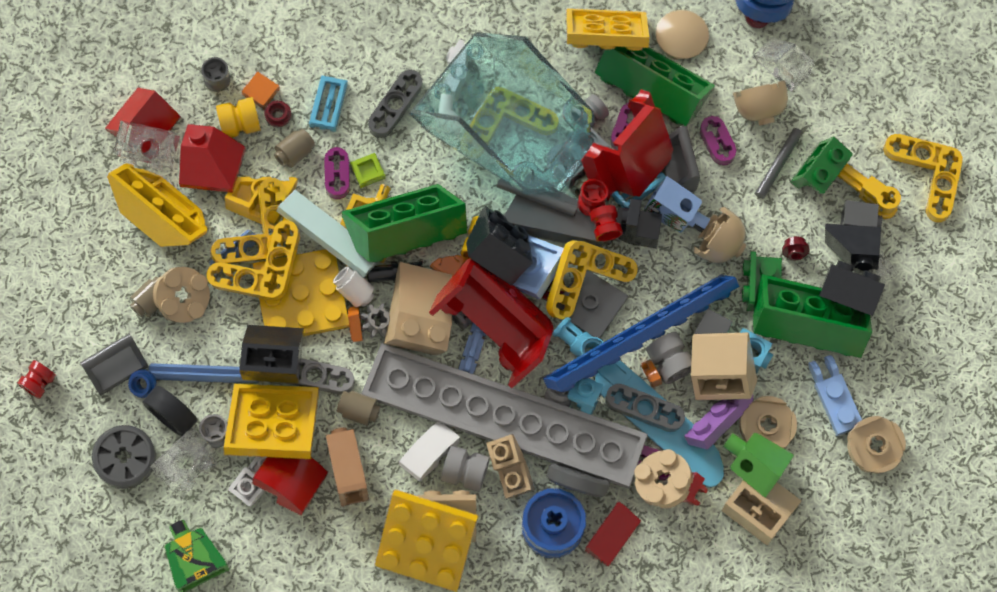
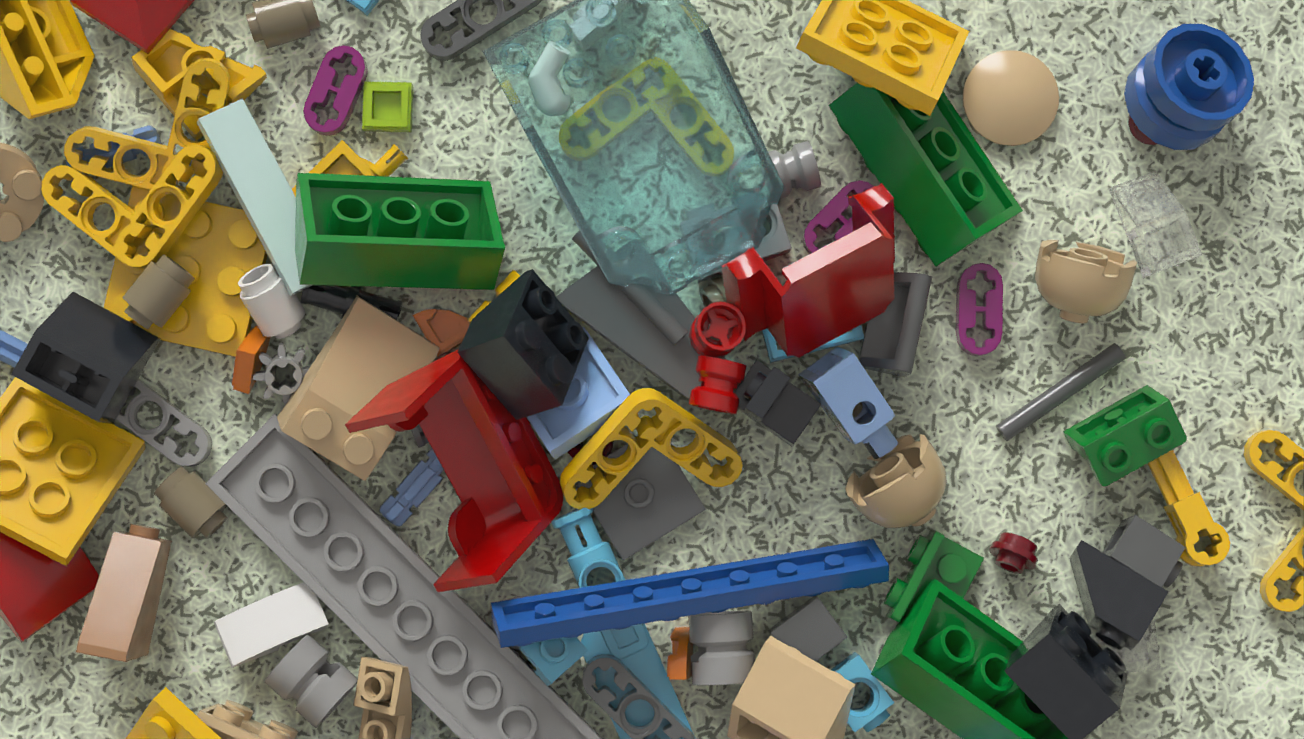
camera: 30 degrees right, 15 degrees up
none -> dark tan brick [122,254,195,329]

